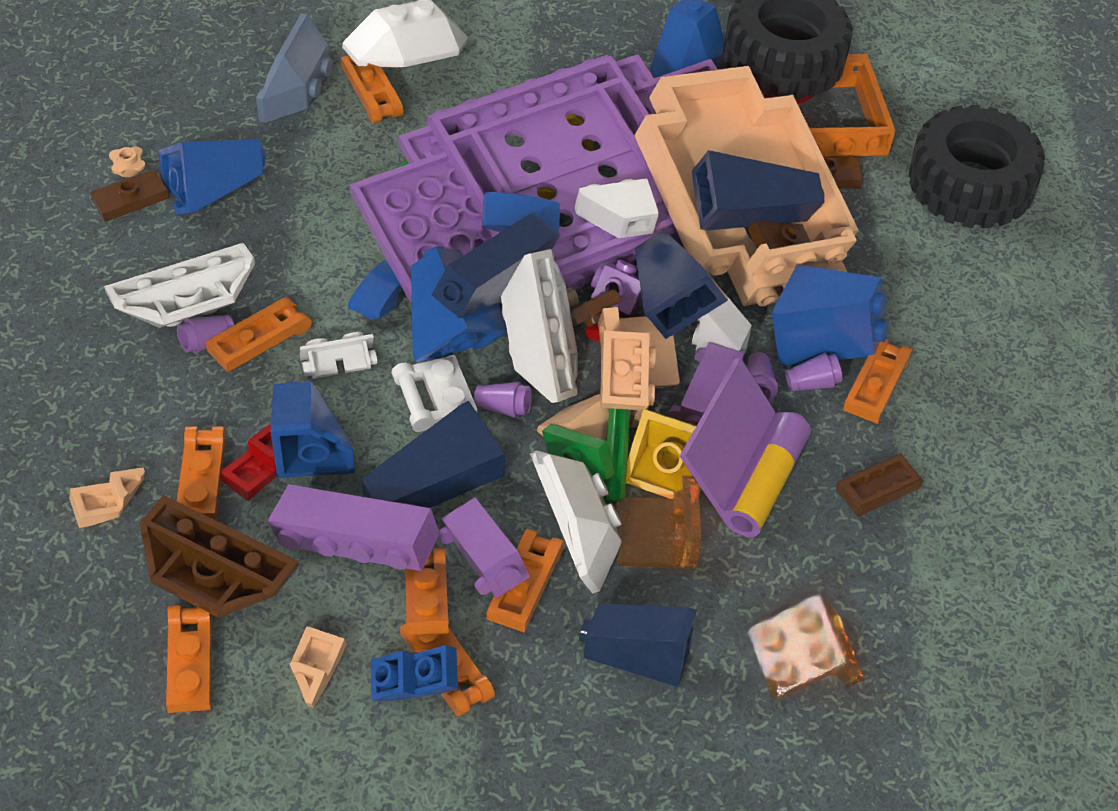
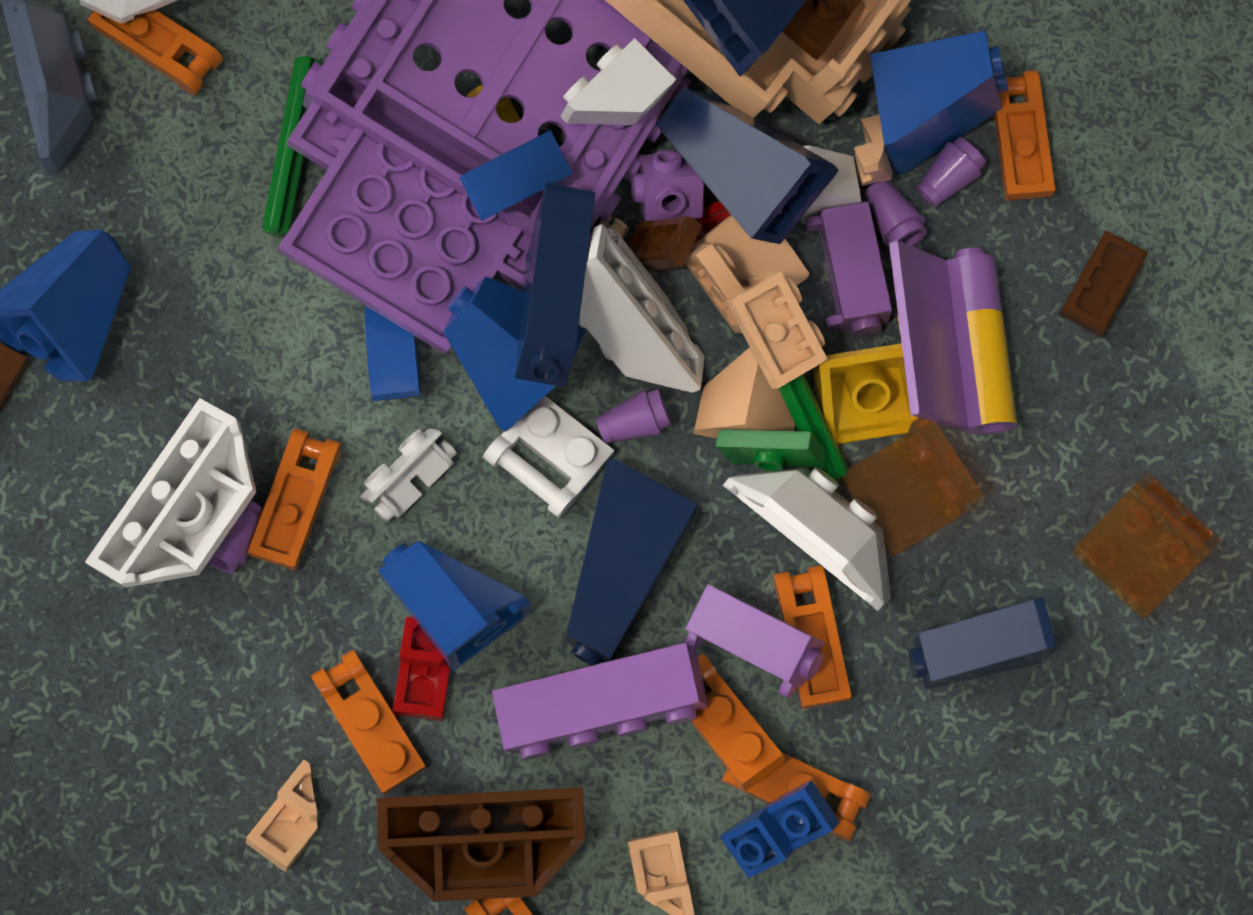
camera: 30 degrees left, 25 degrees up
none -> light nougat slope [854,114,892,186]

